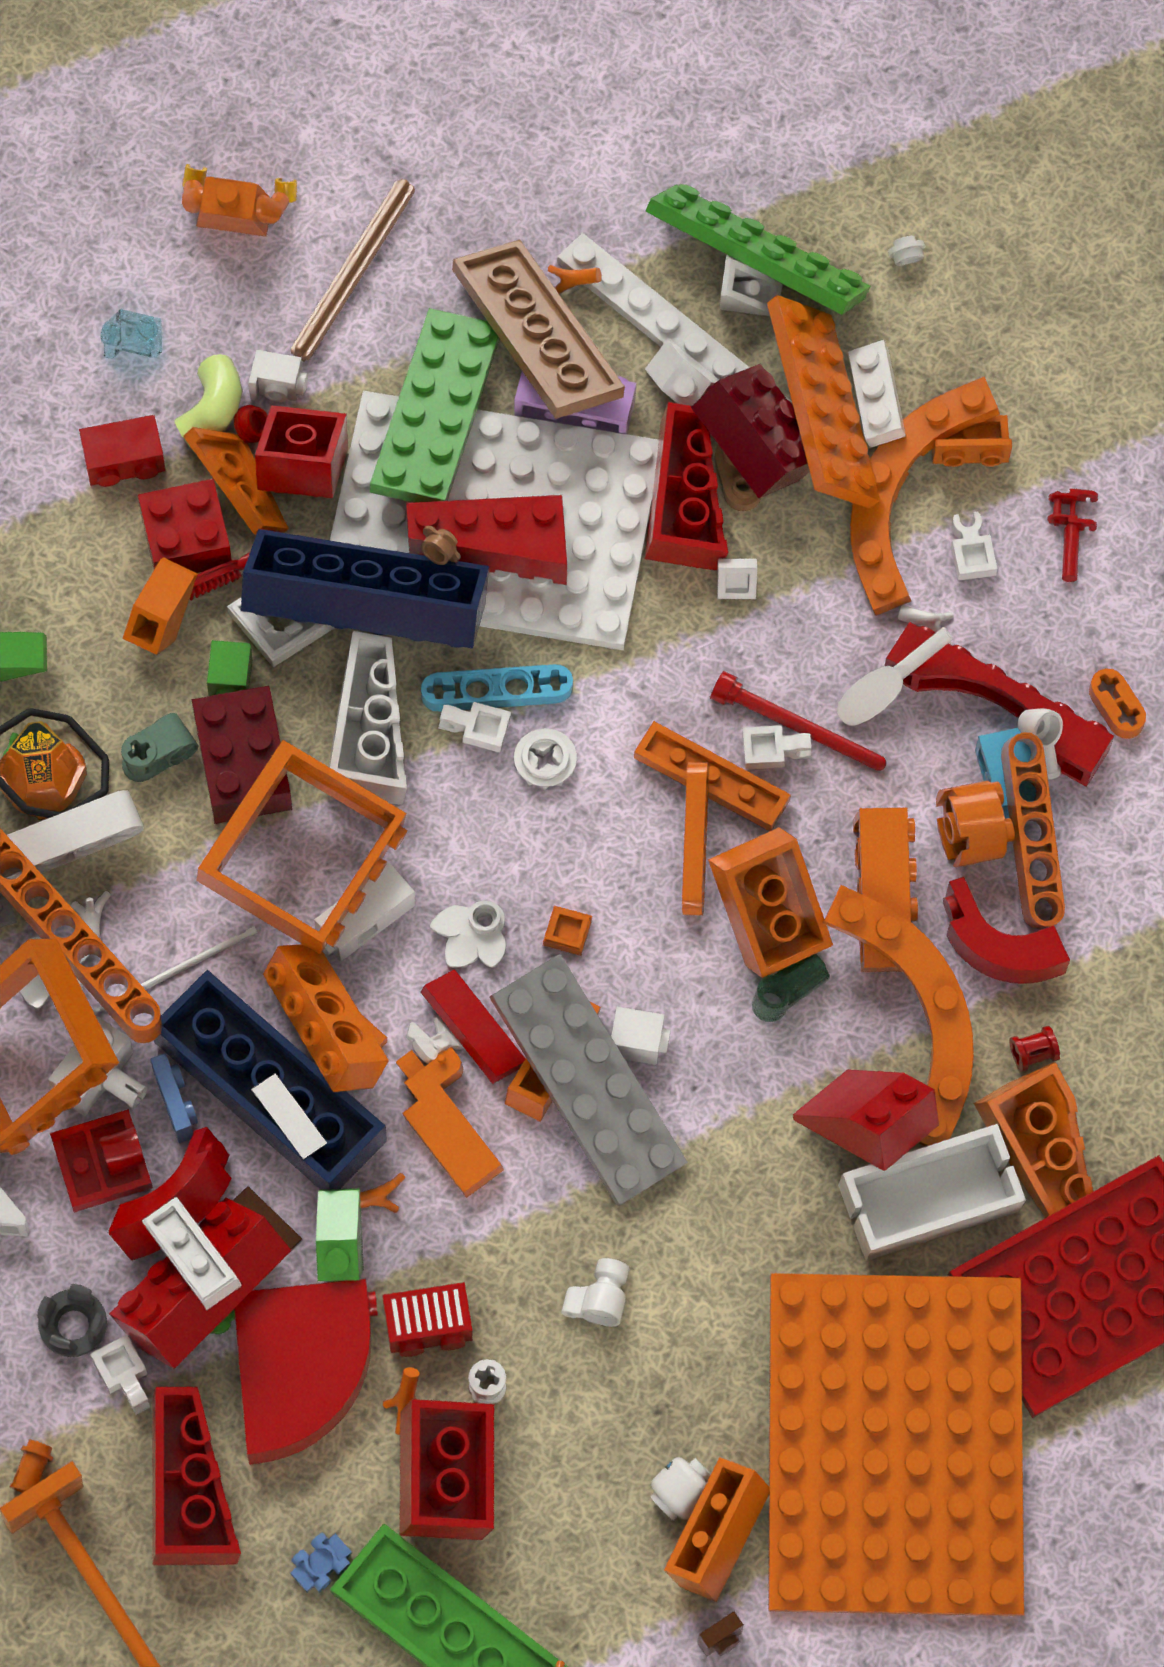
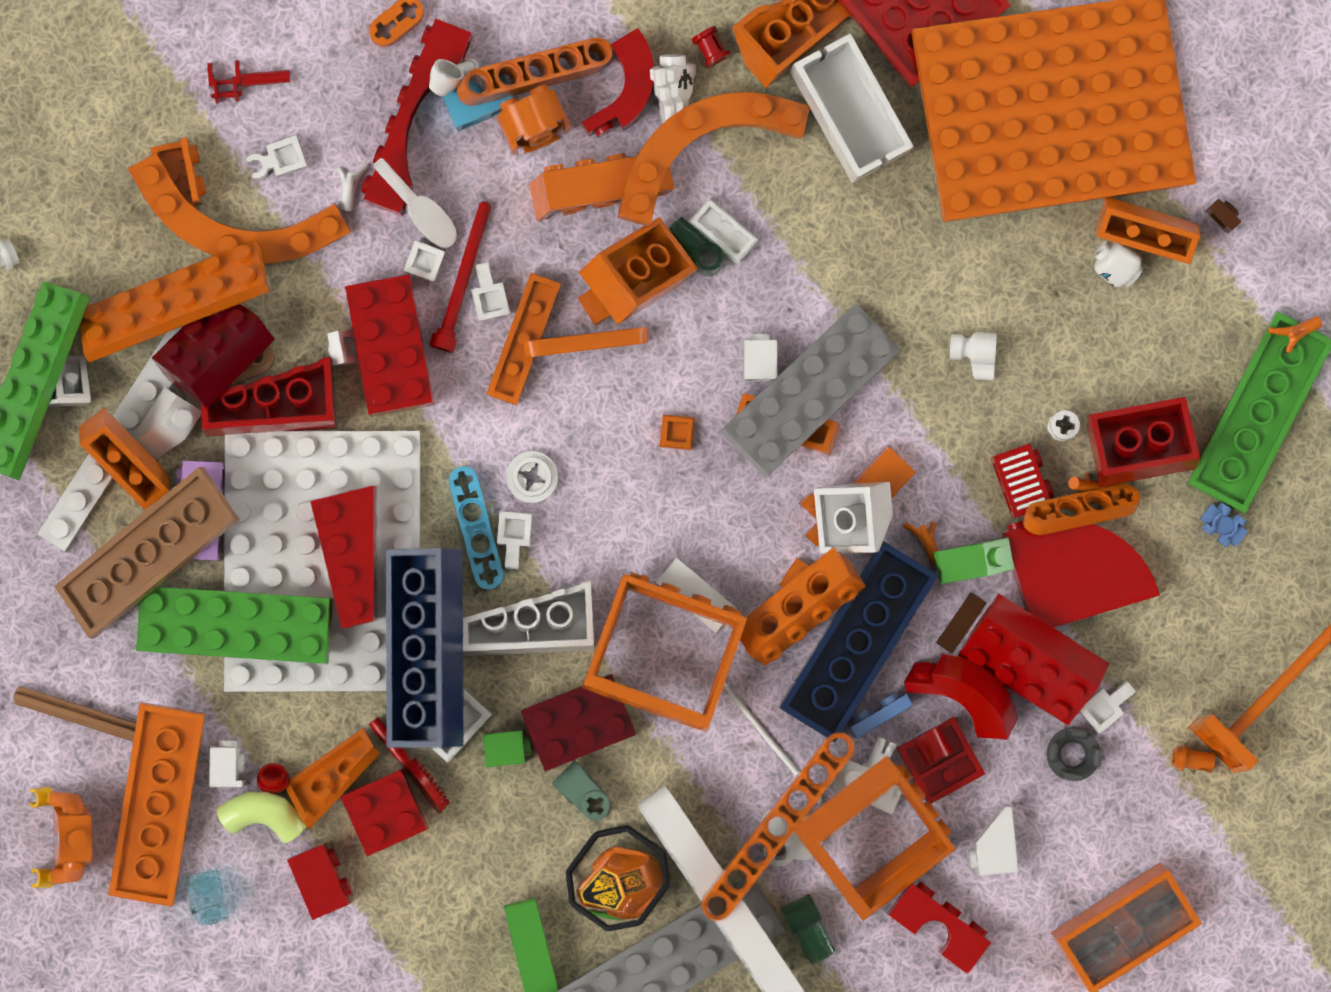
camera: 105 degrees left, 20 degrees up
white bar [71,891,111,938] -> none
orange slope [122,557,197,655] -> none
white tile [142,1197,242,1310] -> none
red wedge [152,1387,241,1565] -> none
white sticker [252,1074,327,1159] -> none
red brick [255,405,348,498] -> none
white piece [406,1015,464,1064] -> none
red tile [420,969,526,1084] -> none
medium nougat plate [421,526,461,565] -> none
white plate [430,901,506,968] -> none
orange bar [548,265,602,294] -> none
red slope [793,1069,939,1171] -> none
white plate [848,340,906,448] -> none
none -> orange brick [79,408,170,510]
none -> orange plate [108,702,206,907]
none -> red brick [345,274,435,417]
none -> white plate [403,241,446,283]
none -> white rock [650,54,696,124]
none -> white plate [688,198,759,265]
none -> white slope [814,482,893,553]
none -> orange beam [1023,484,1140,535]

